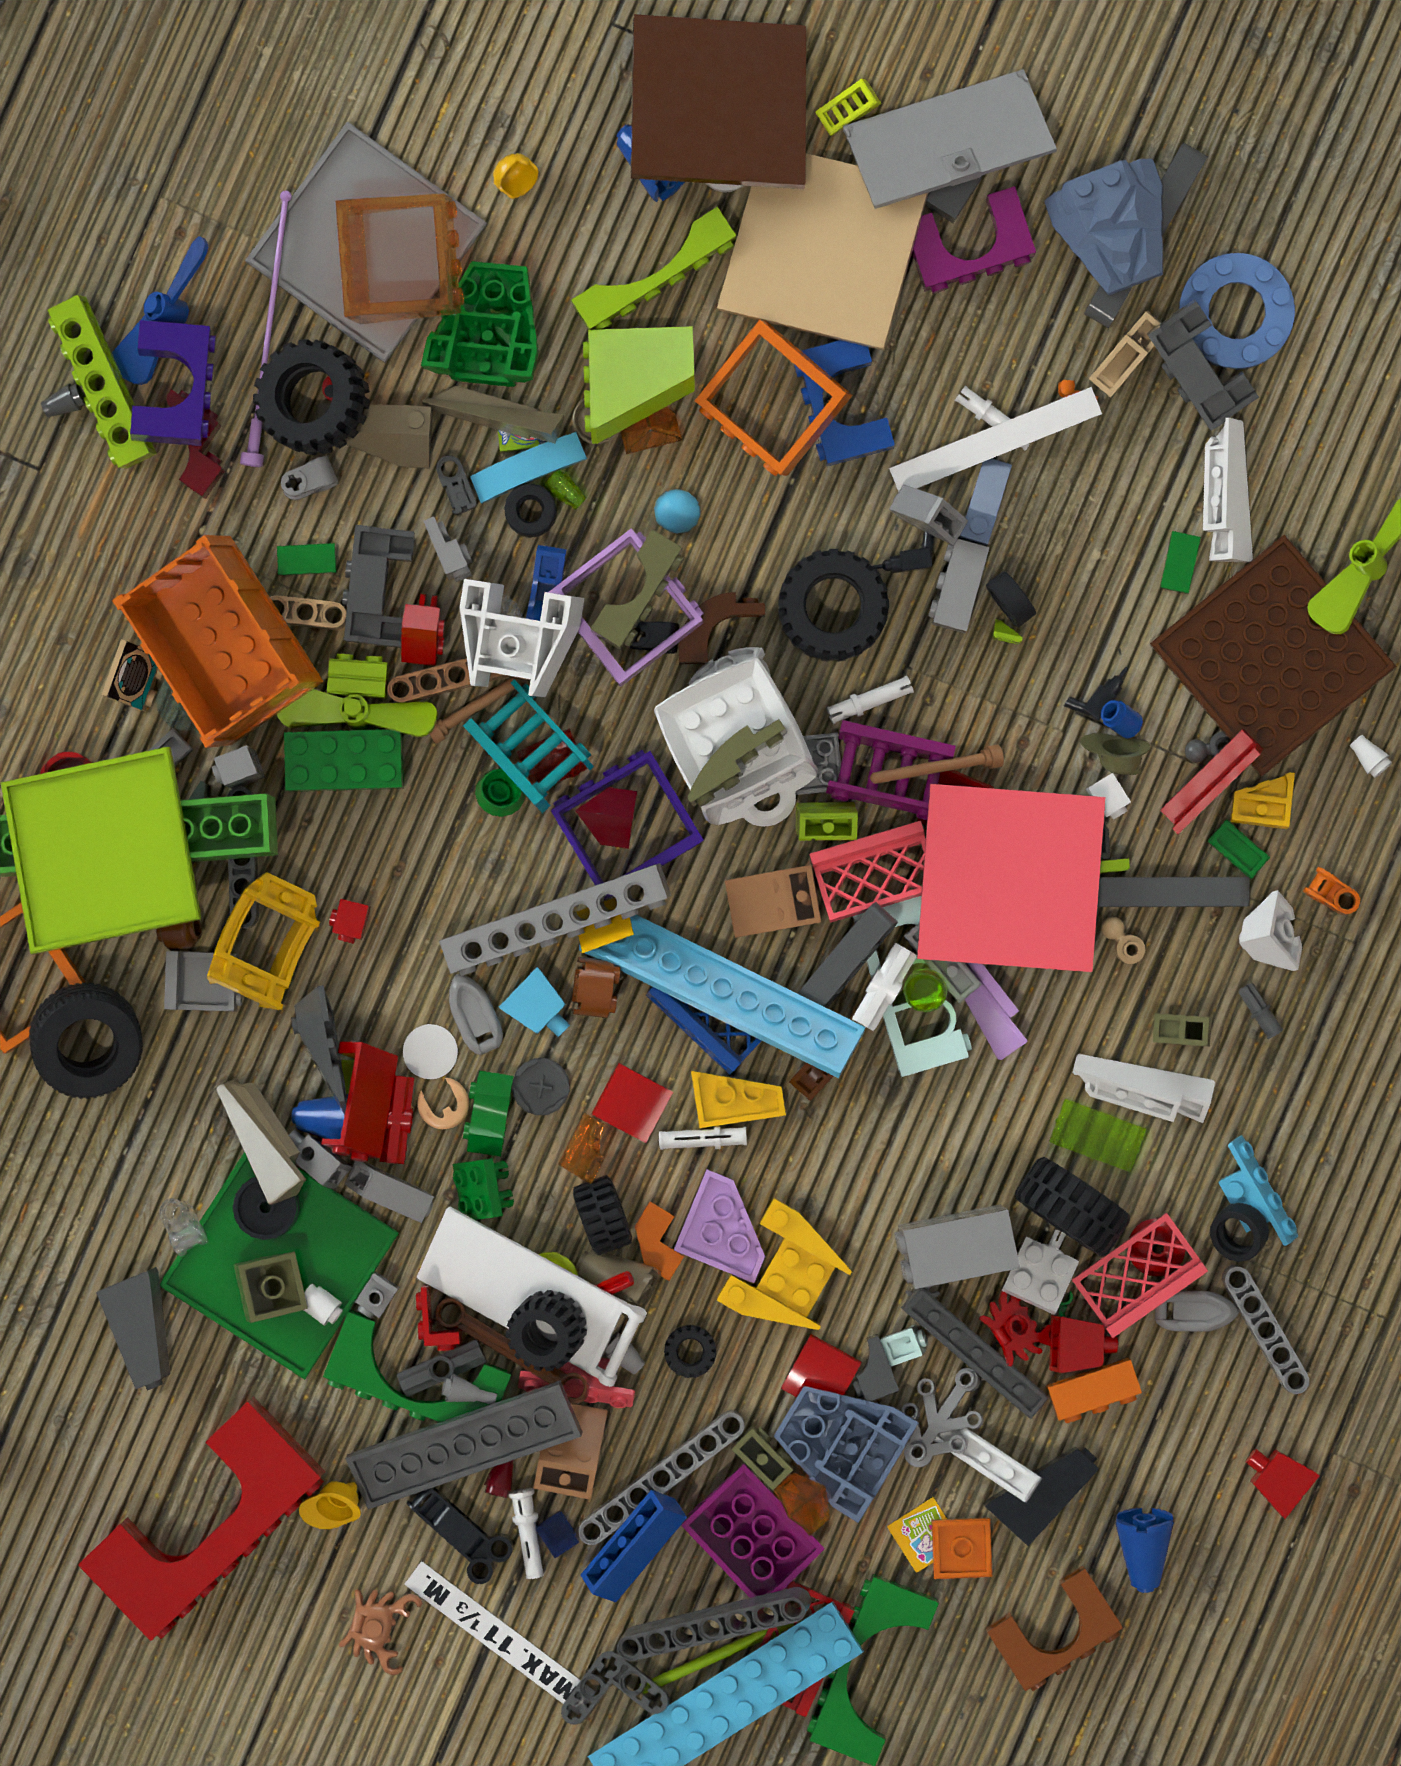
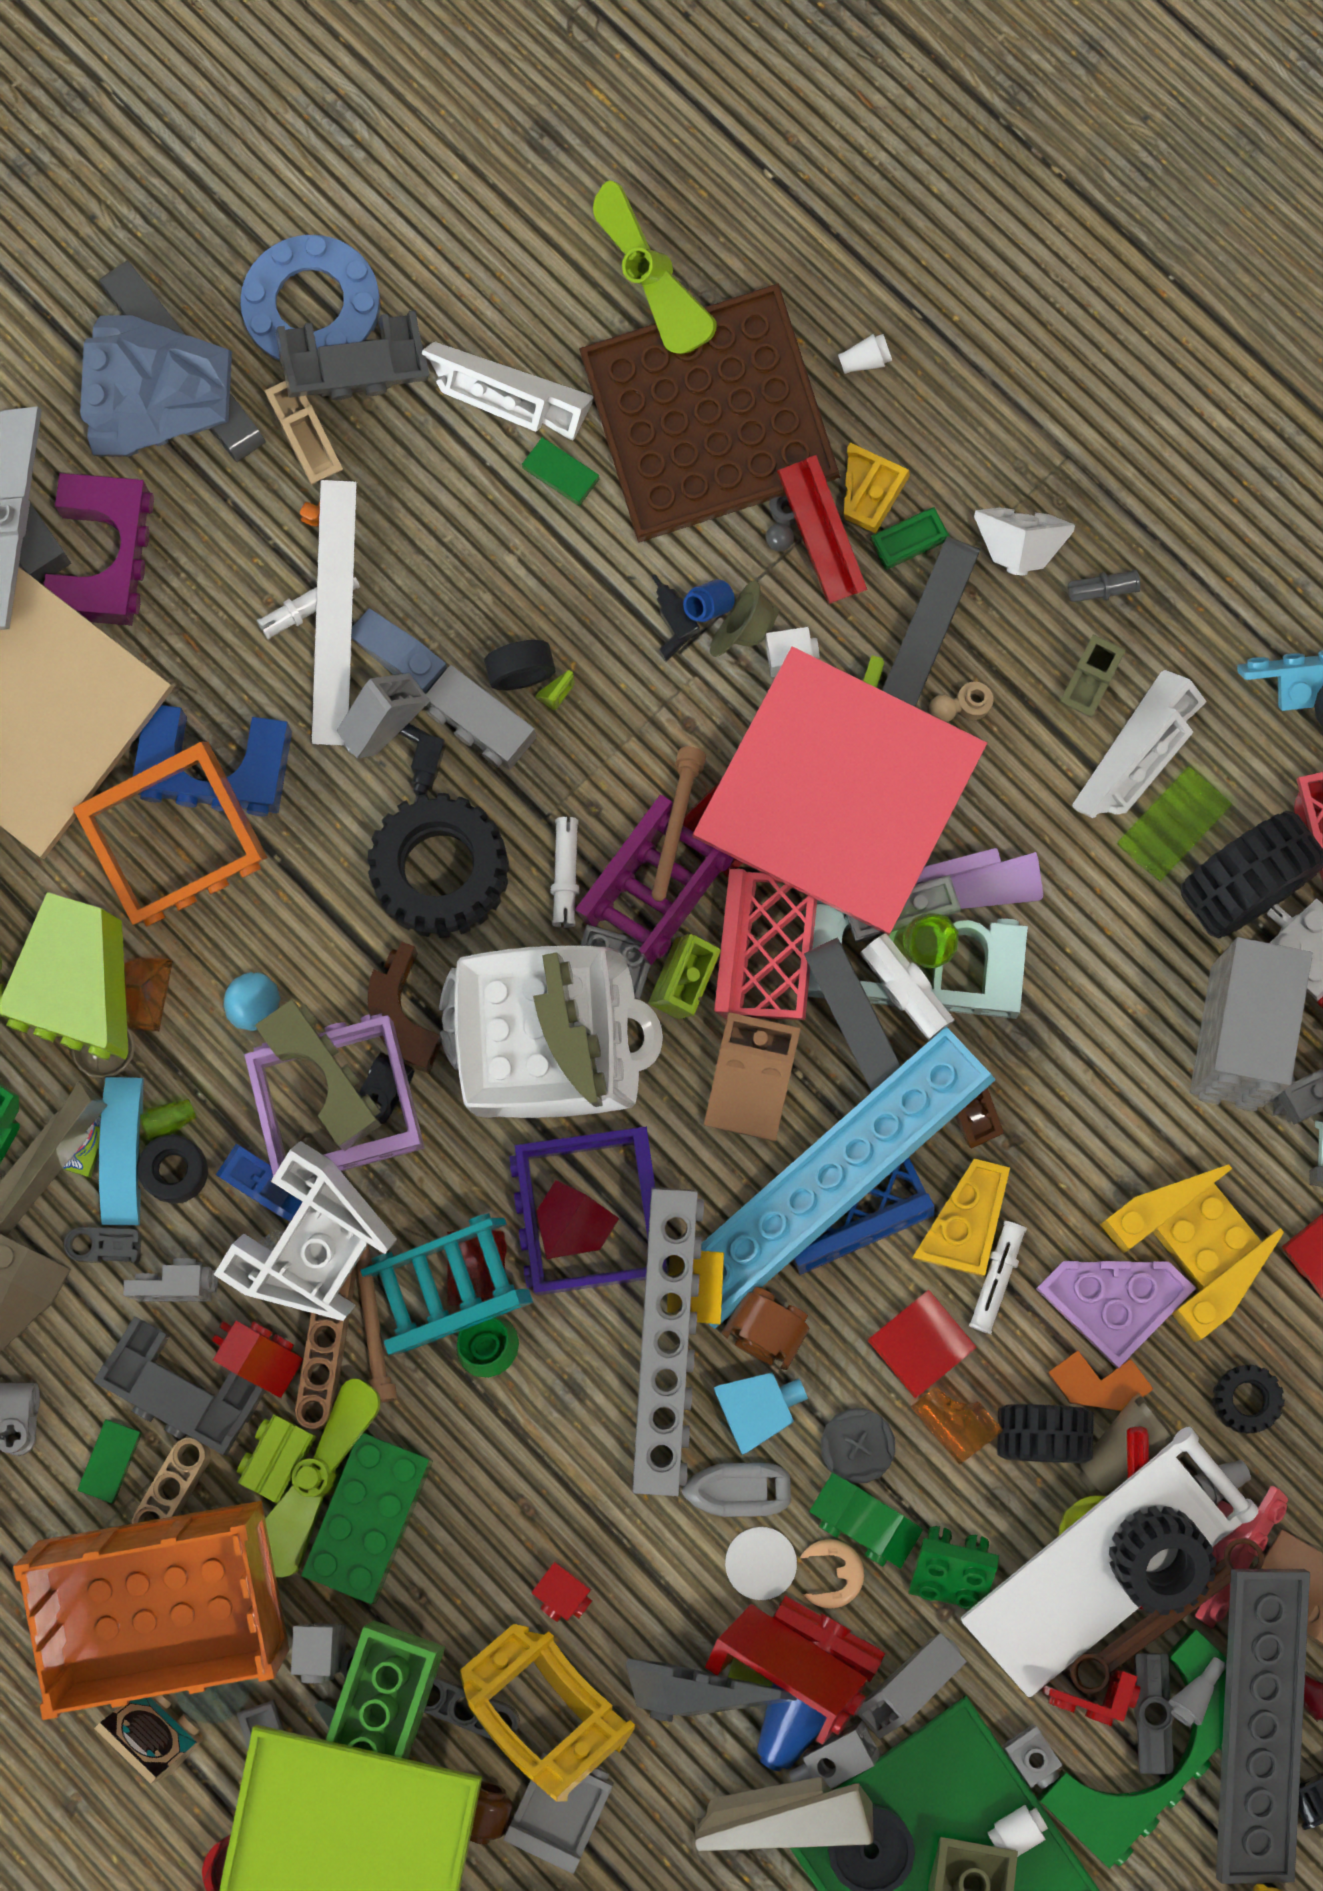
camera: 65 degrees left, 10 degrees down
orange piece [1303,867,1360,915] -> none

